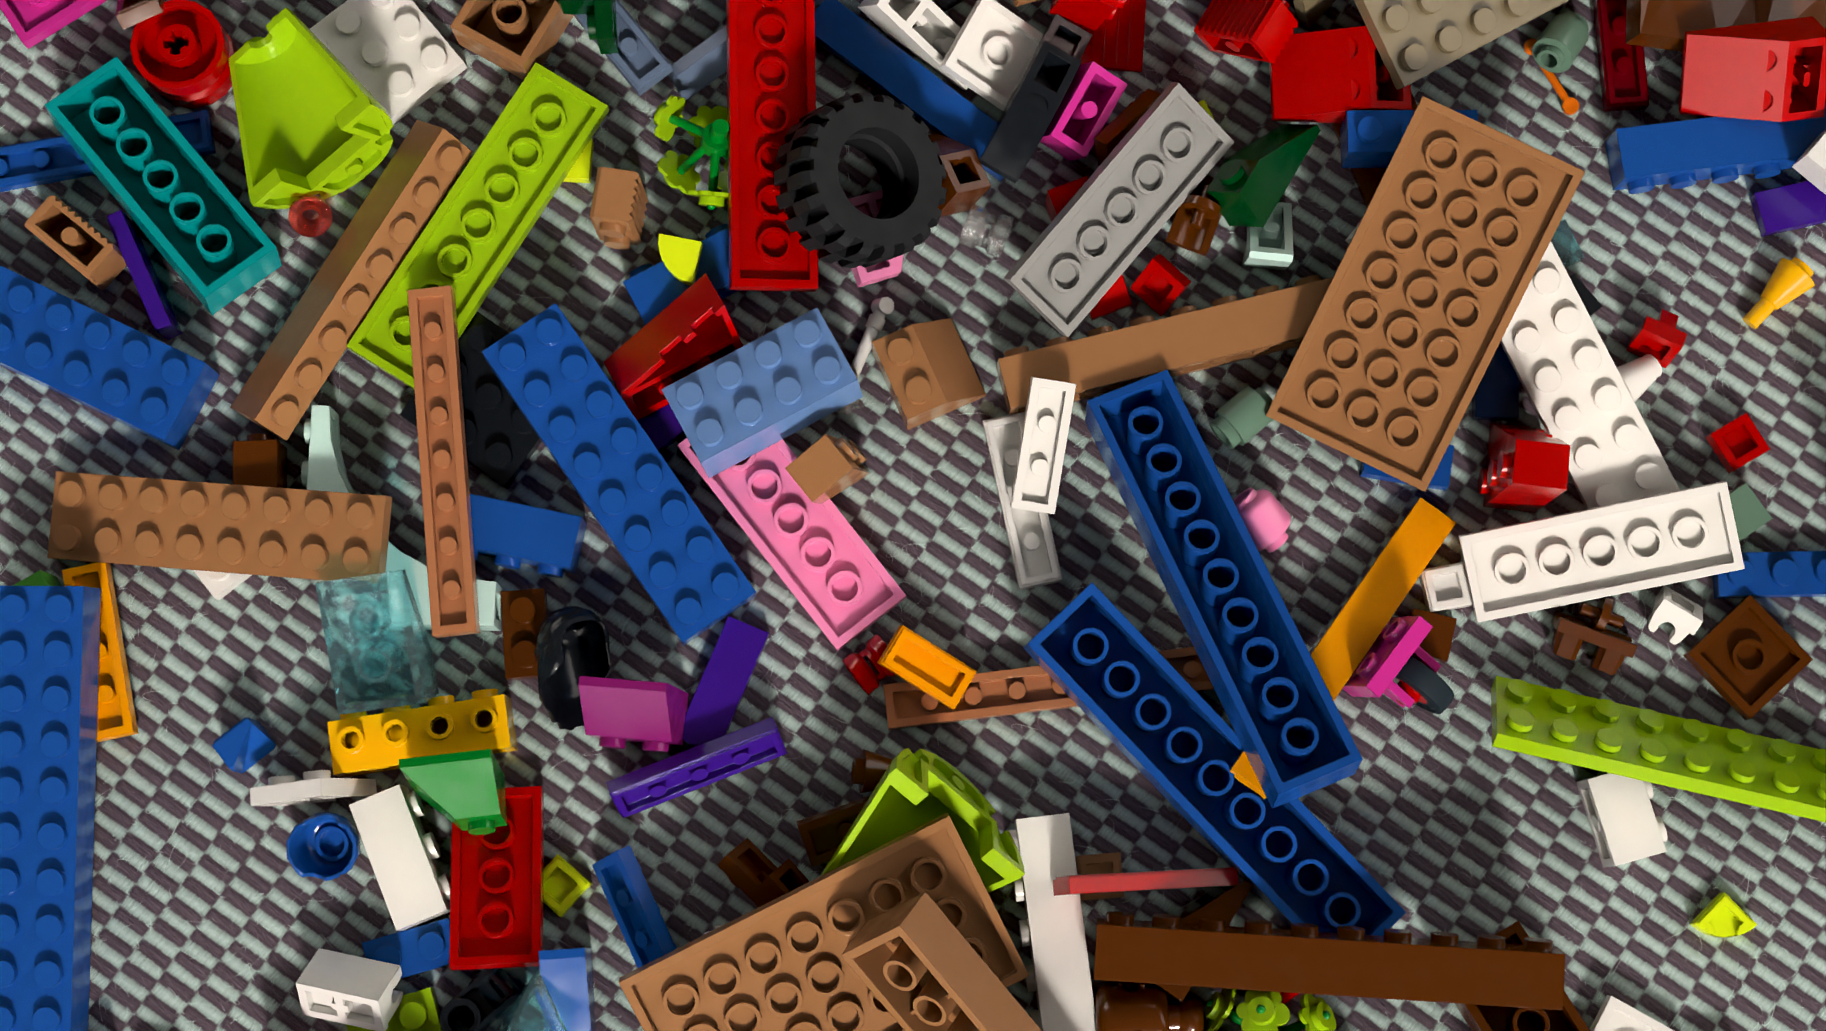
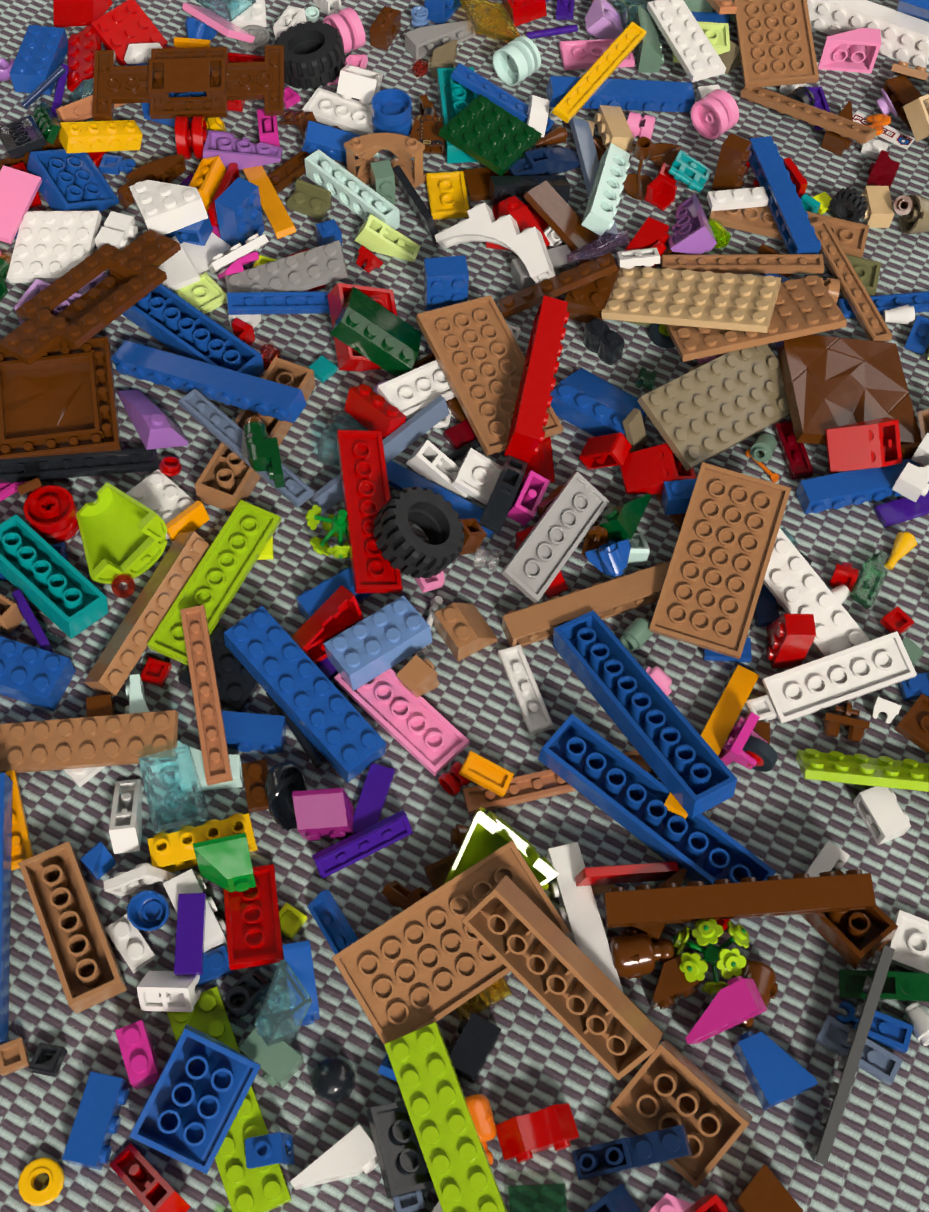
camera: 10 degrees left, 20 degrees down
medium nougat brick [589,167,649,250] -> none
neon yellow tile [658,233,703,286] -> none
white plate [1010,377,1076,514] -> none
red plate [1130,253,1191,316] -> none
none -> medium nougat brick [18,841,128,1014]
none -> white plate [104,914,156,973]
none -> white slope [109,779,142,854]
none -> red tile [140,657,172,687]
none -> light orange tile [166,500,210,543]
none -> dark purple tile [174,893,207,976]
none -> black bar [266,692,324,768]
none -> blue brick [585,538,631,578]
none -> white leg [806,840,850,877]
none -> clear green hinge [849,550,888,609]

